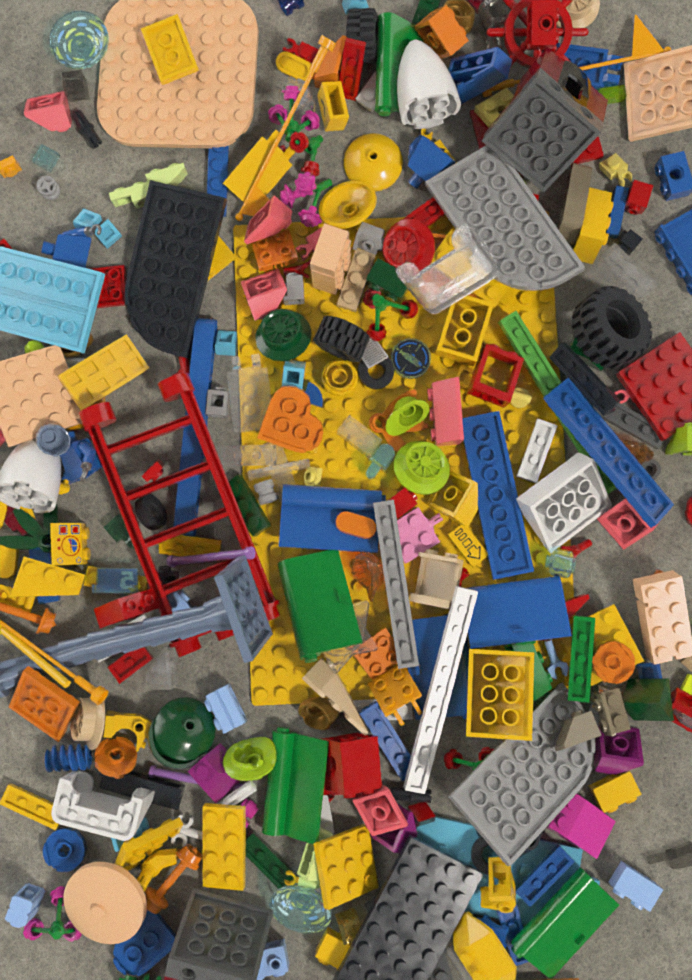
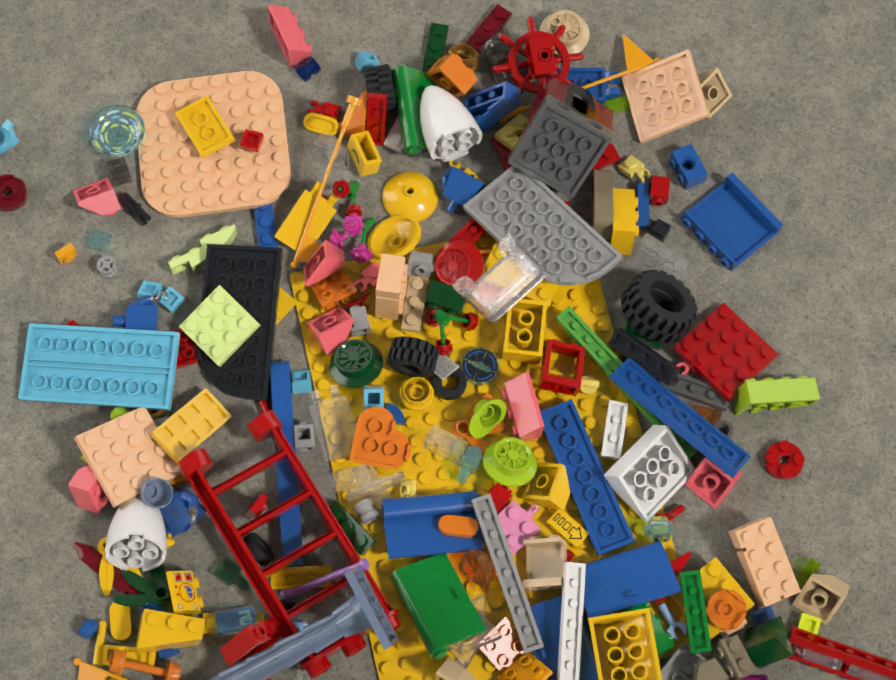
camera: 20 degrees left, 15 degrees down
dark pink plant [268,86,320,142] -> none
none -> yellowish green plate [179,285,261,367]
none -> red plate [240,129,264,153]

